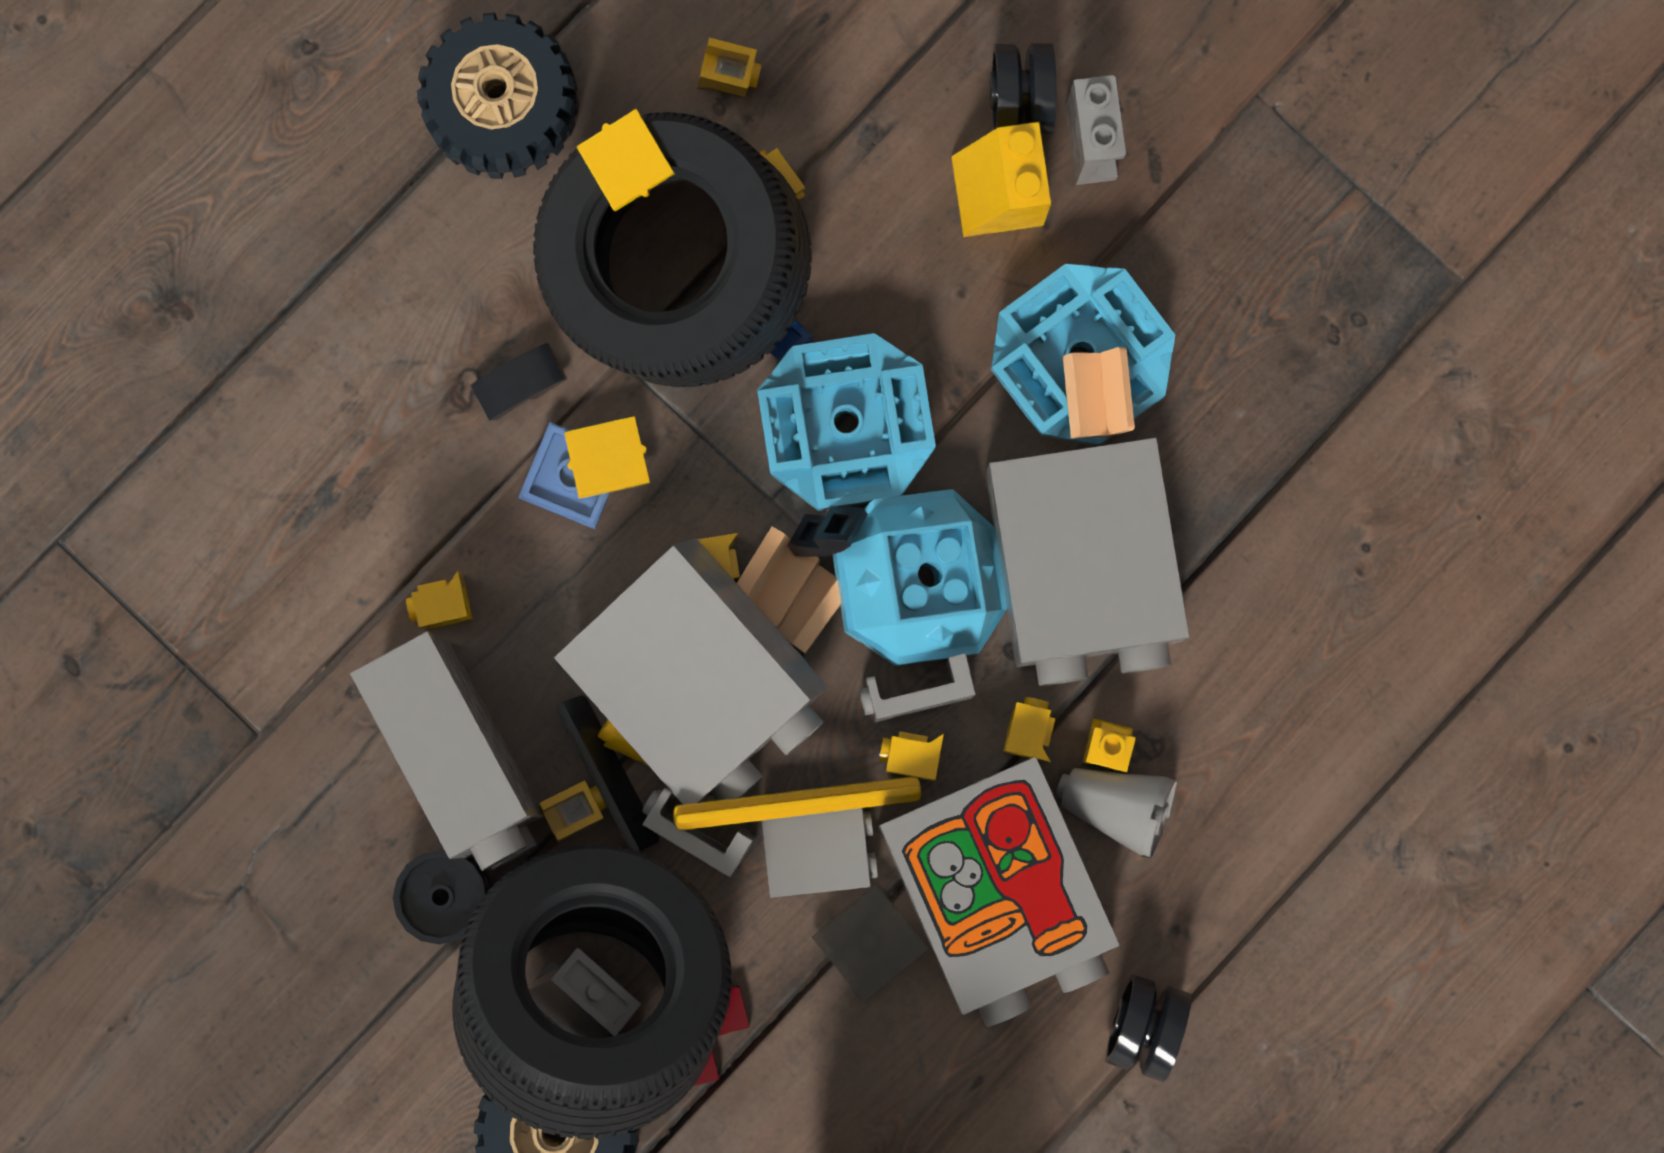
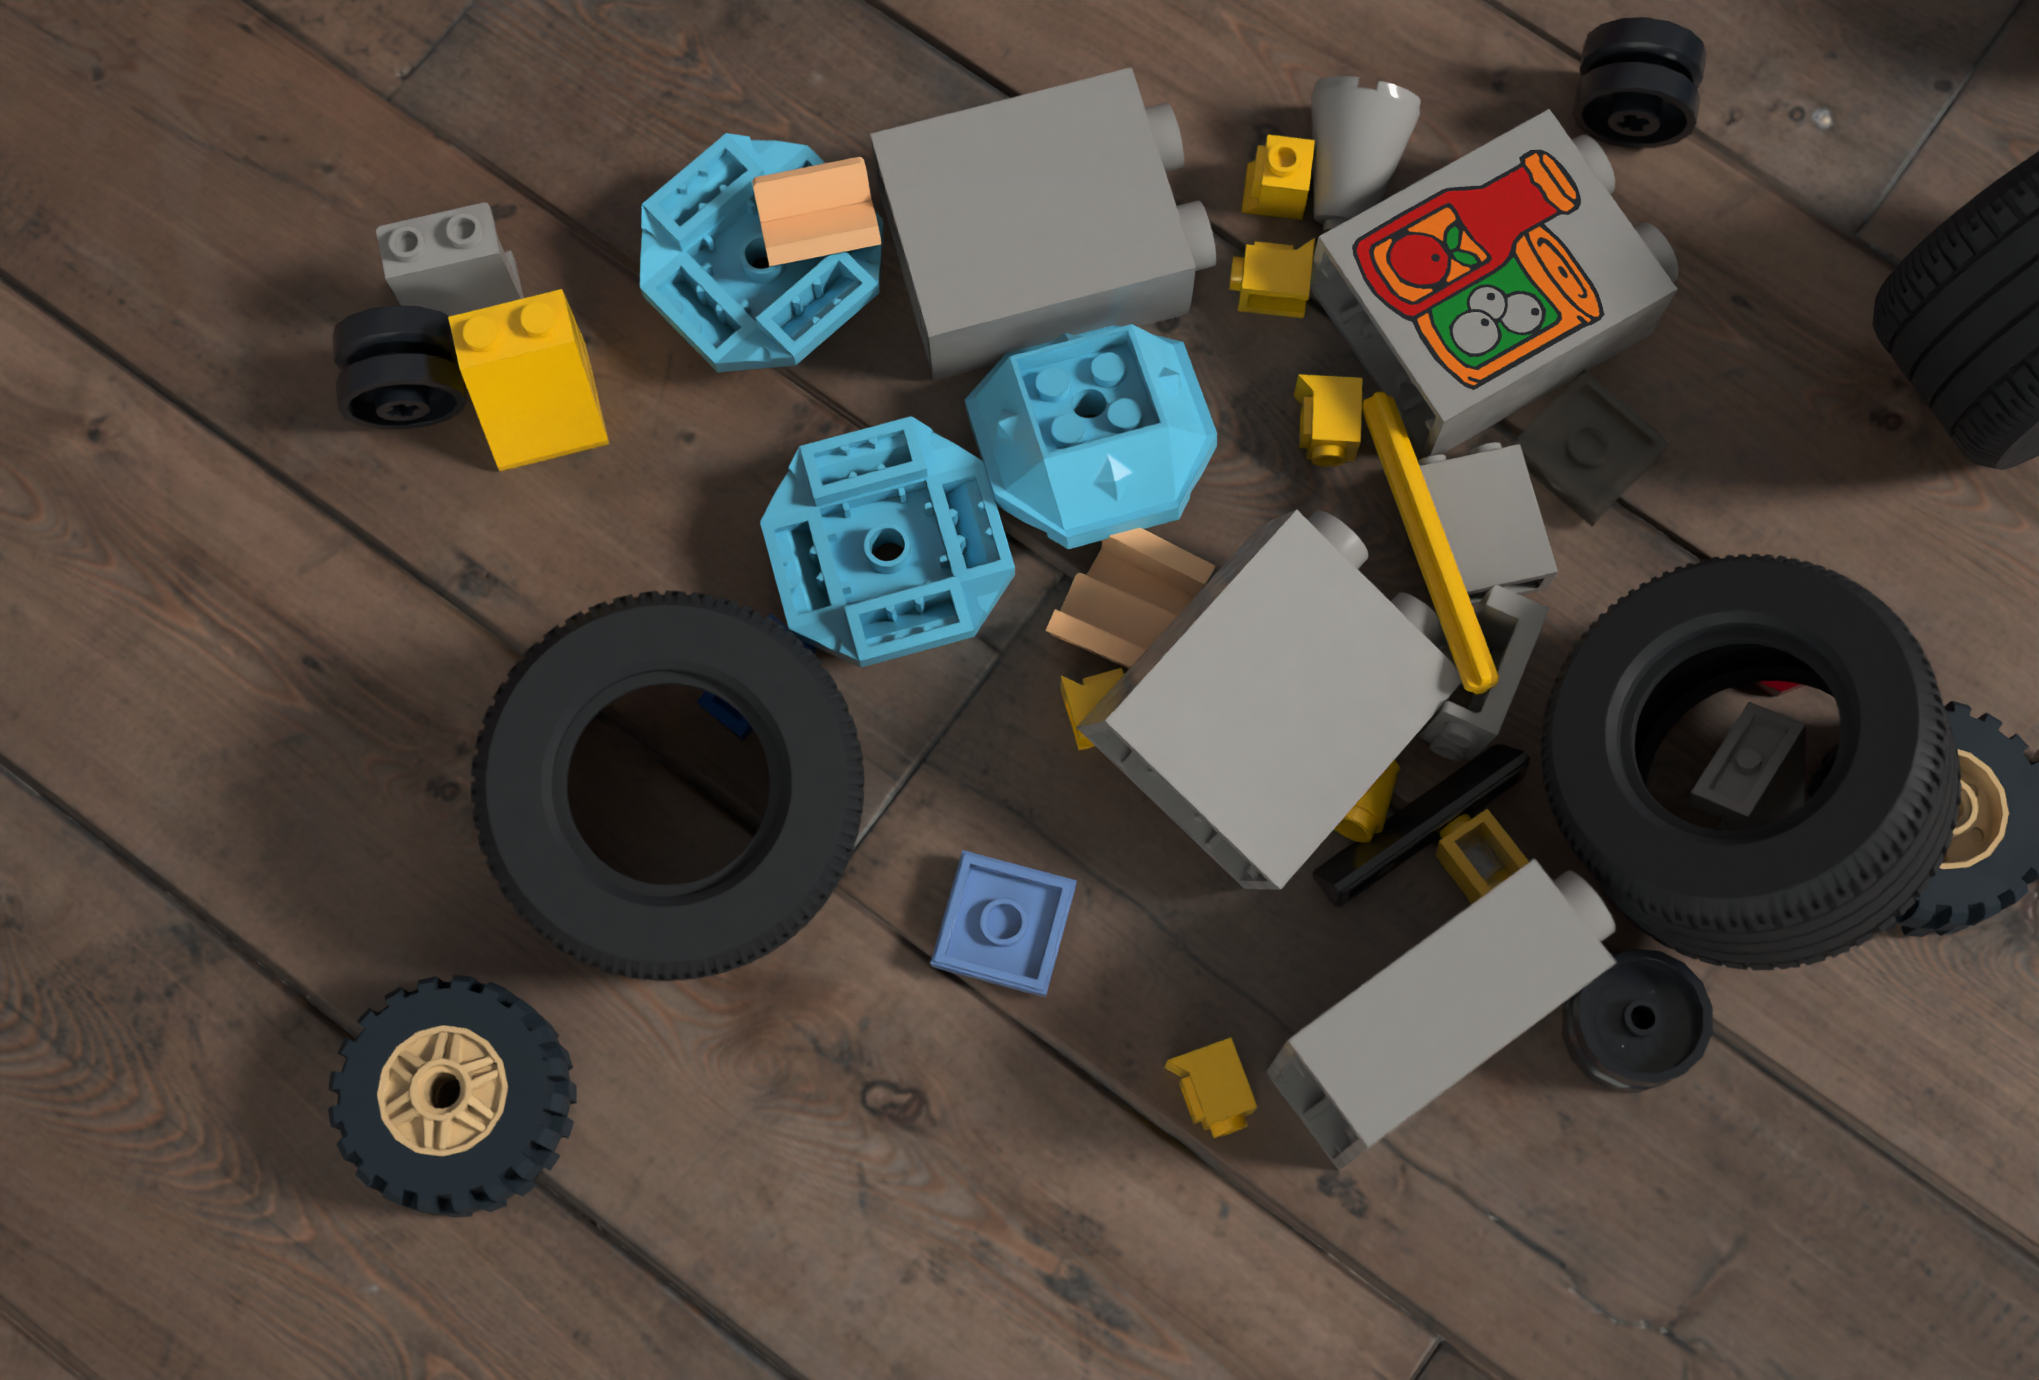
camera: 95 degrees left, 10 degrees down
black slope [470,343,567,421] -> none
yellow piece [564,416,650,499] -> none
yellow piece [577,109,675,212] -> none
yellow window [697,37,762,97] -> none
black slope [787,506,868,557] -> none
light grey panel [859,654,976,722] -> none

